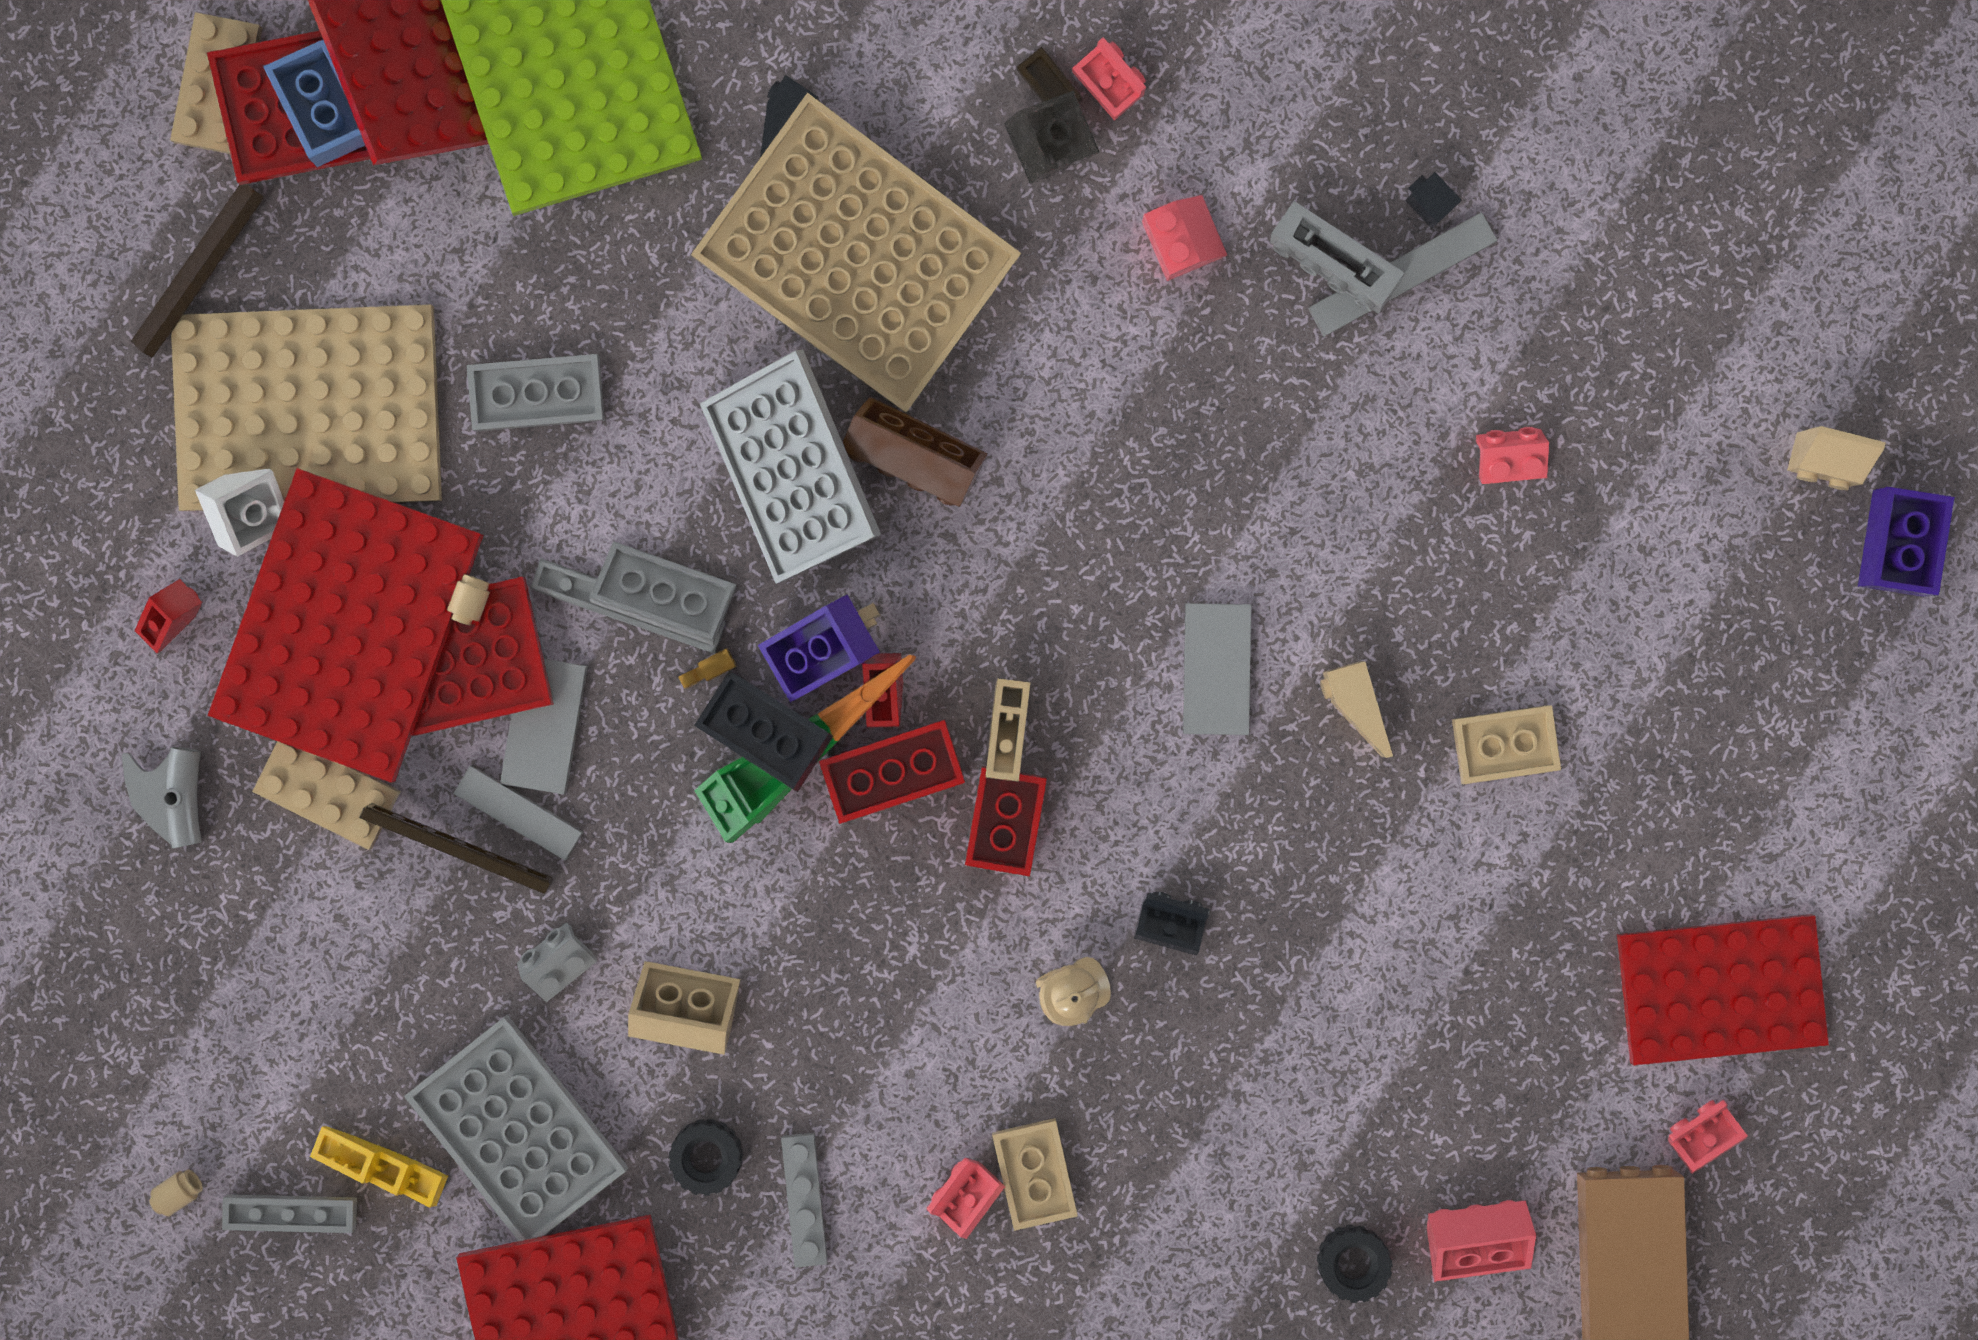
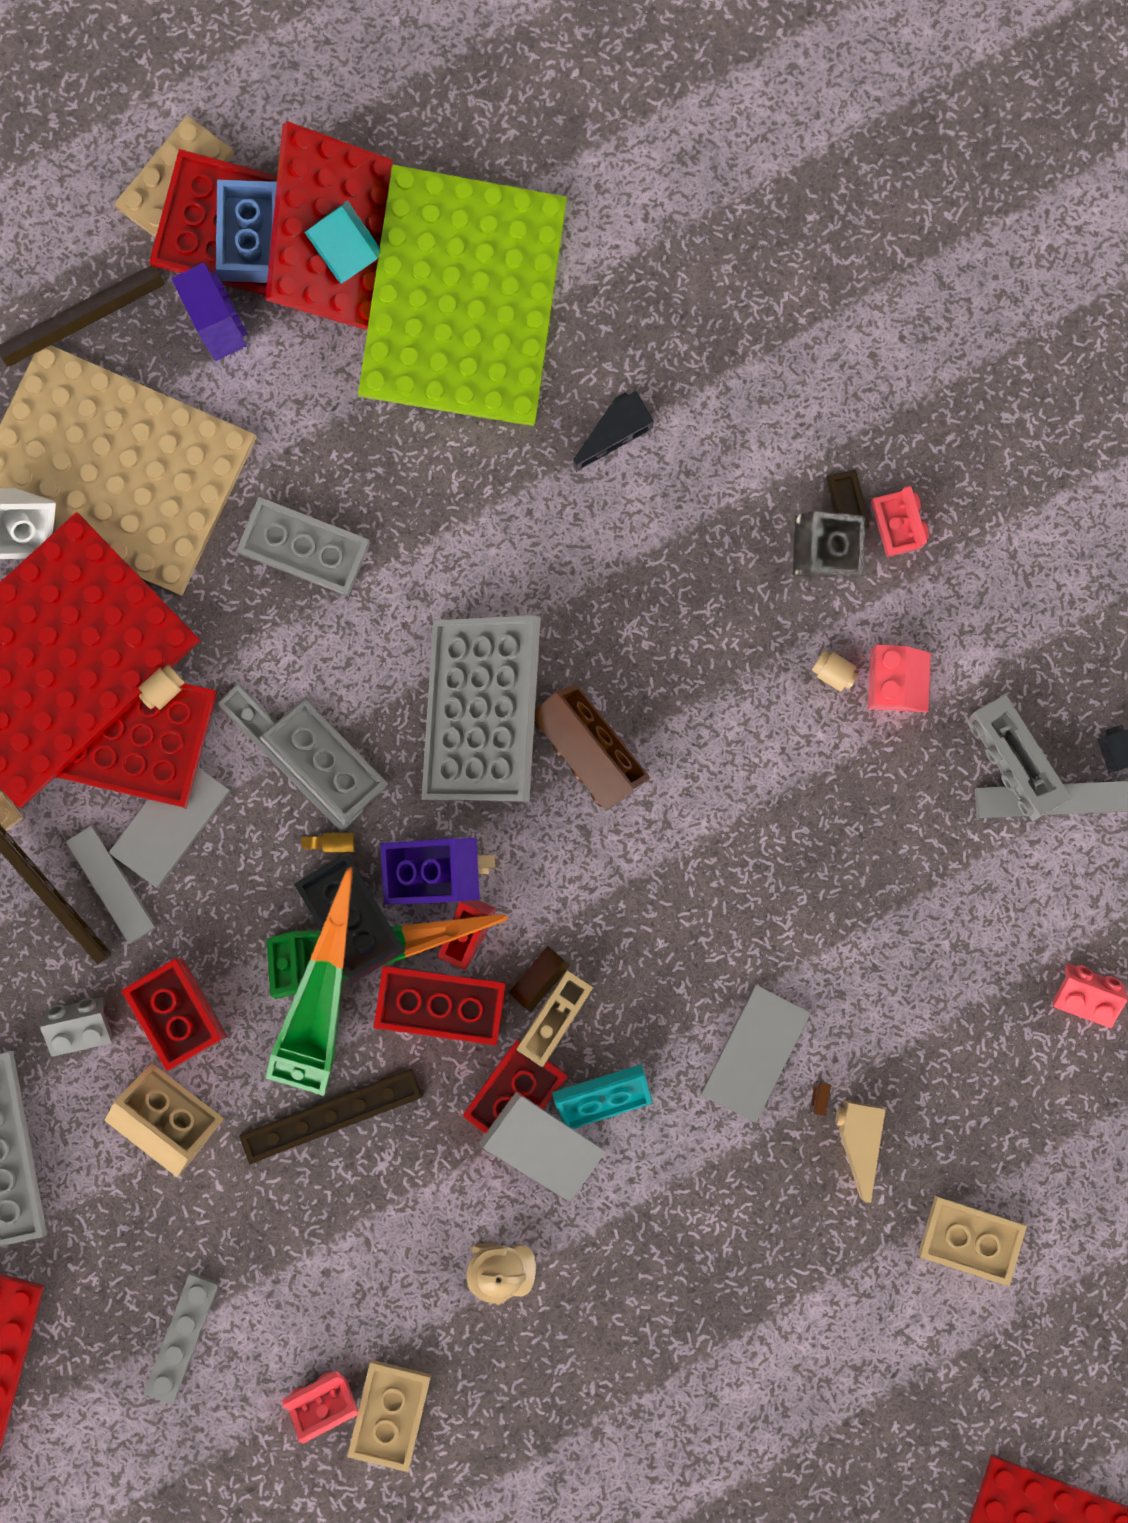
camera: 25 degrees right, 5 degrees down
black tyre [668,1119,743,1196] -> none
tan plate [691,93,1021,413] -> none
black bracket [1134,891,1210,956] -> none
none -> red brick [121,958,228,1072]
none -> dark purple brick [171,263,248,361]
none -> dark brown tile [239,1068,423,1165]
none -> green plate [265,867,352,1096]
none -> teal slope [305,200,381,284]
none -> light grey tile [479,1092,606,1202]
none -> dark brown tile [508,946,570,1012]
none -> teal tile [552,1064,653,1129]
none -> reddish brown tile [810,1081,831,1116]
none -> tan brick [812,650,859,692]

